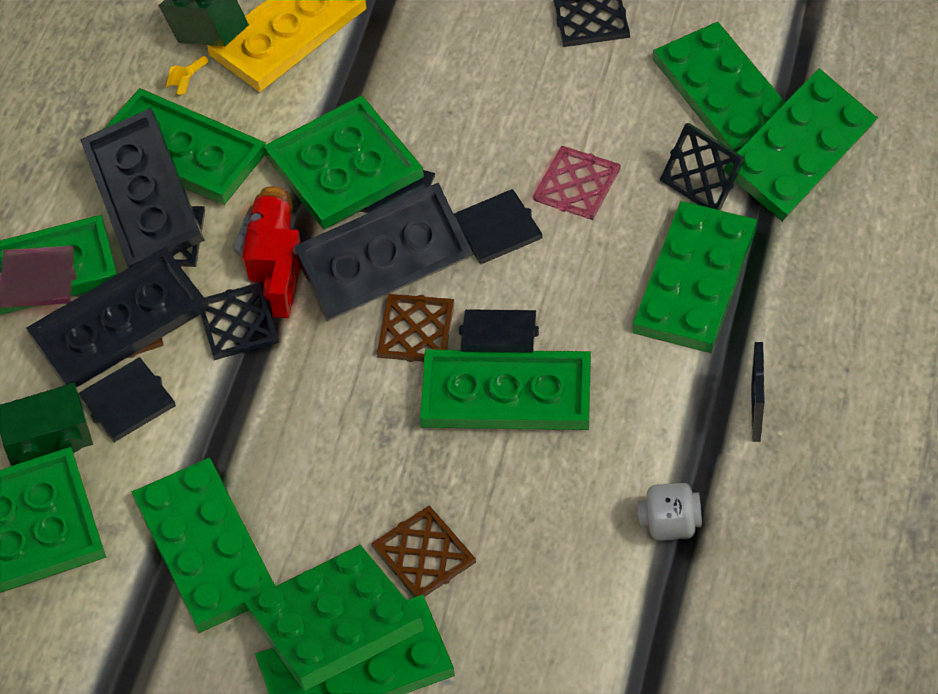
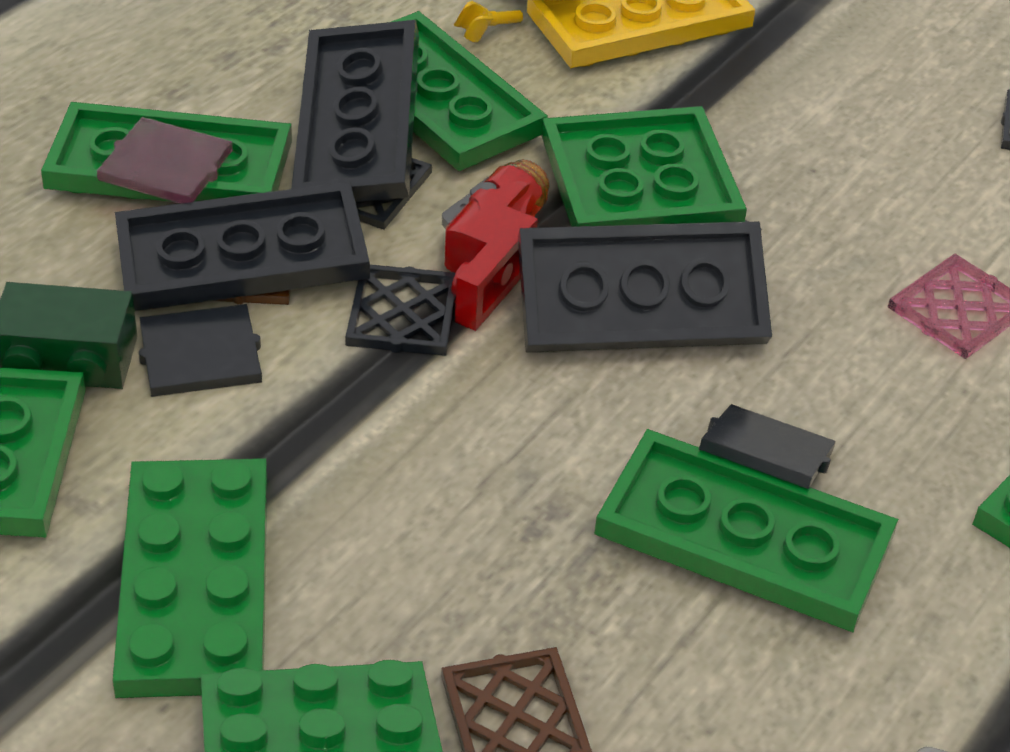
camera: 15 degrees right, 10 degrees down
reddish brown window [377,294,455,362] -> none
black piece [454,189,543,265] -> none

